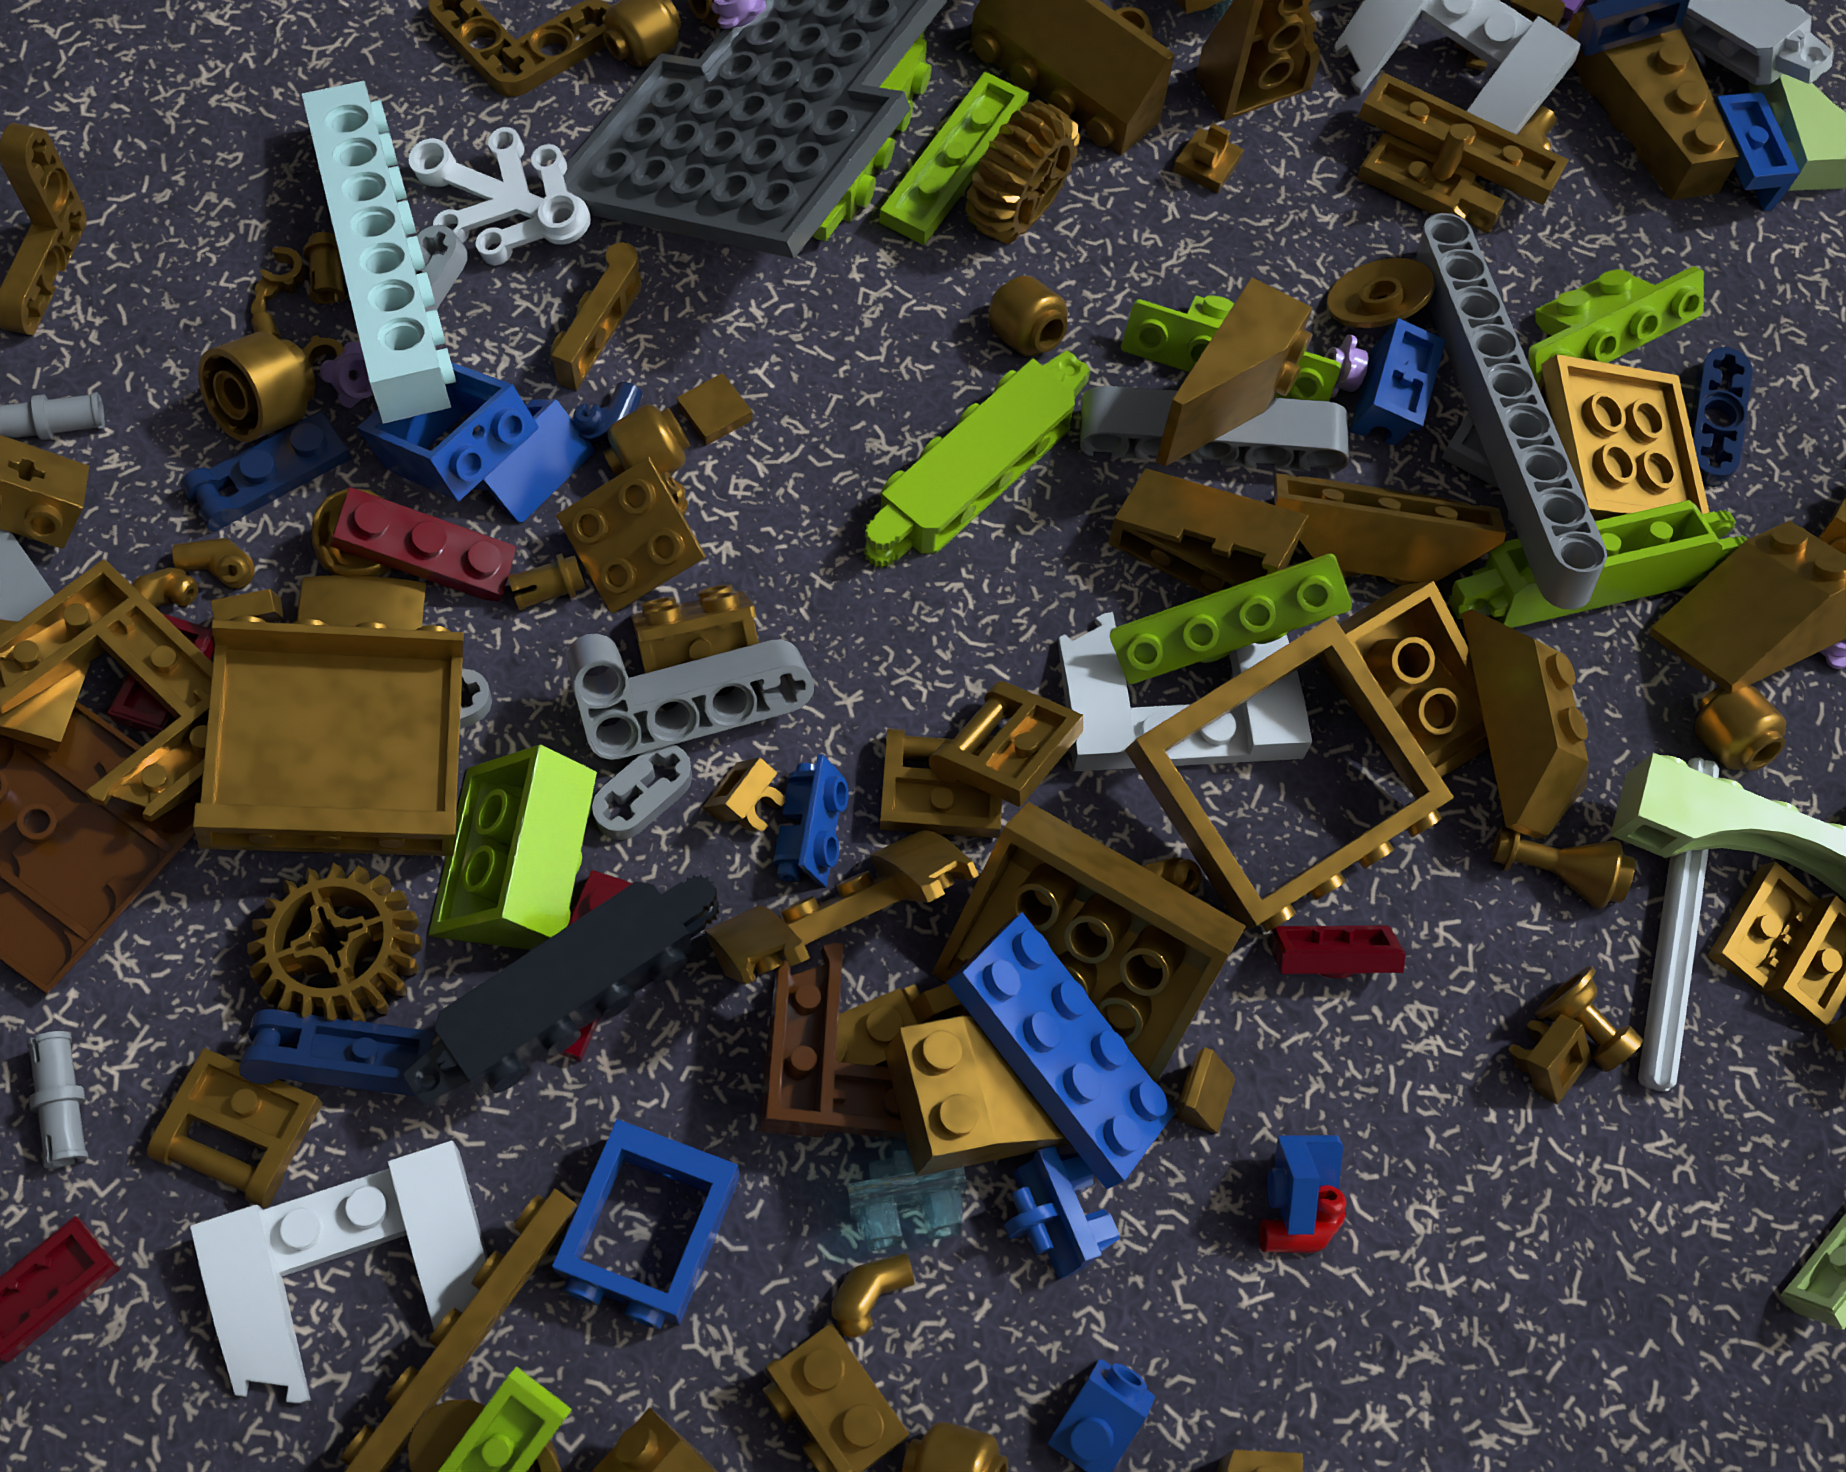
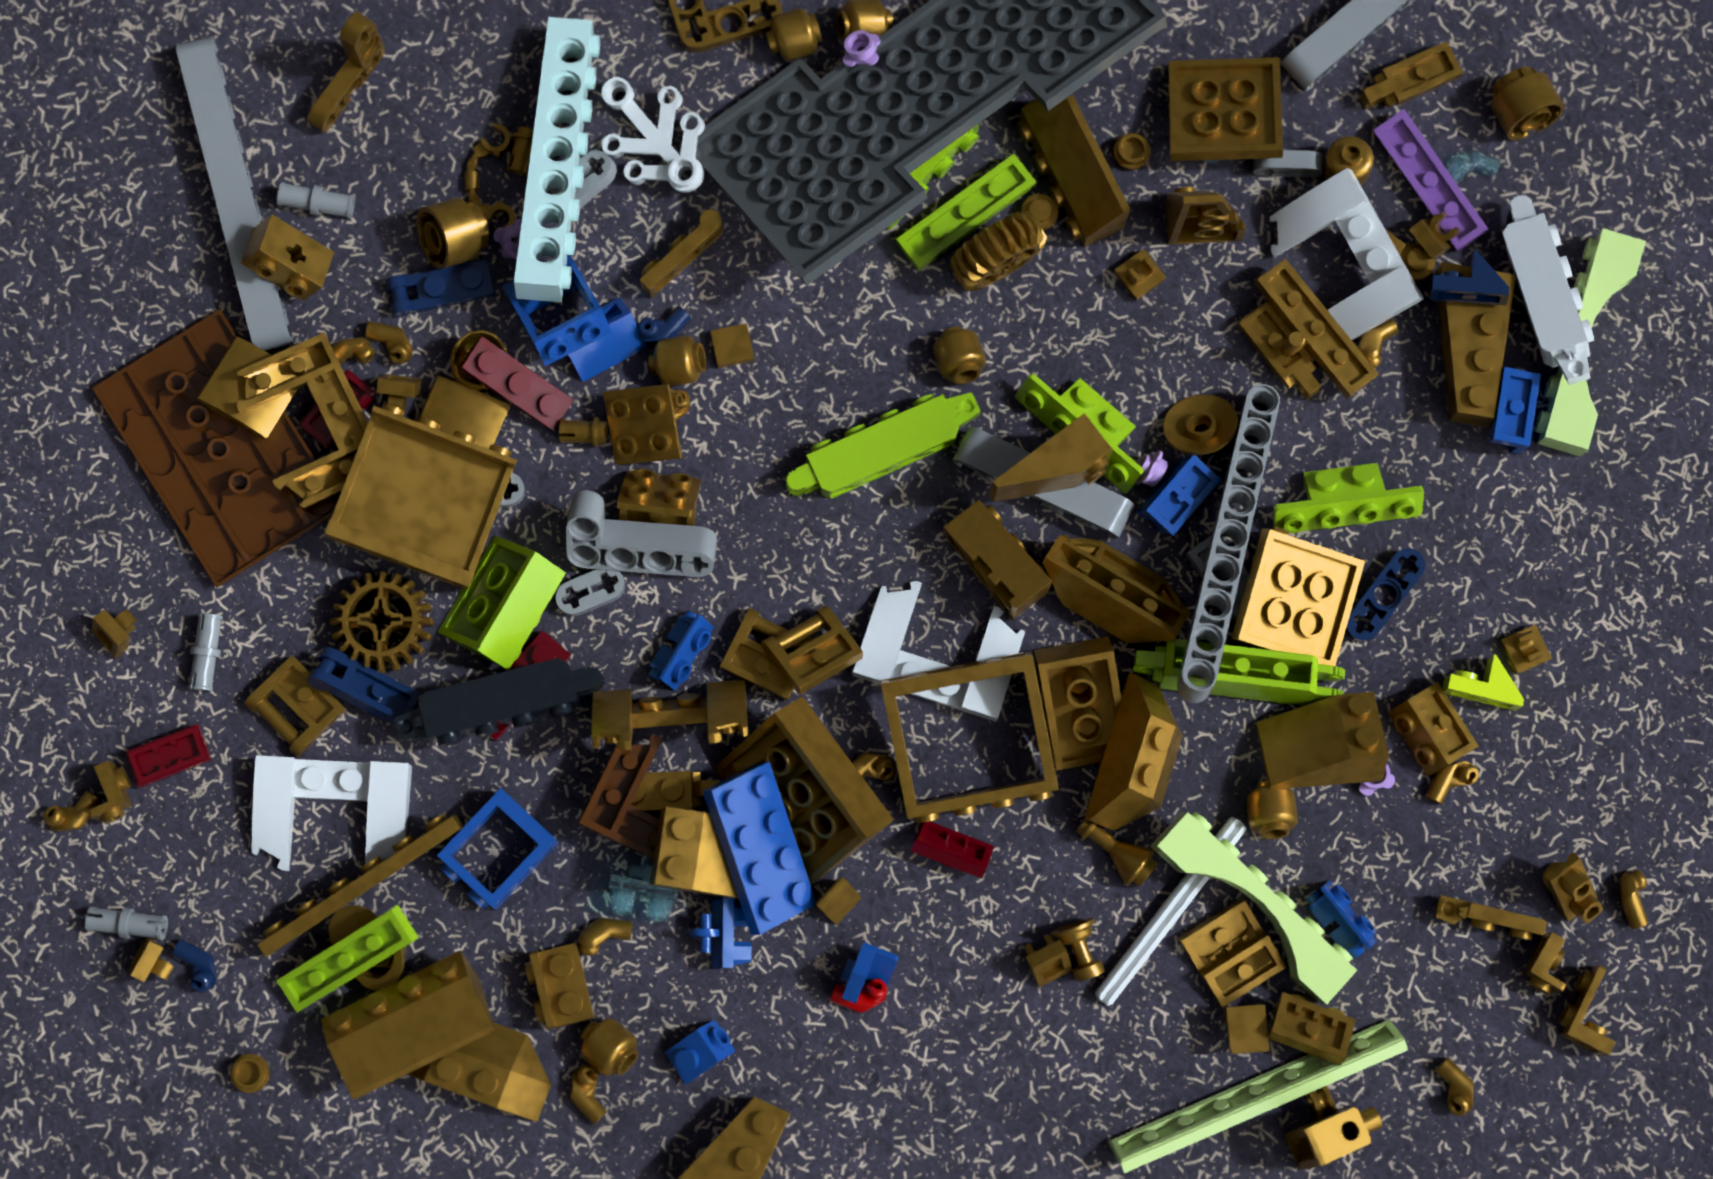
camera: 25 degrees right, 15 degrees up
pearl gold tile [702,757,785,832] -> none
lime bracket [1109,554,1352,684] -> none

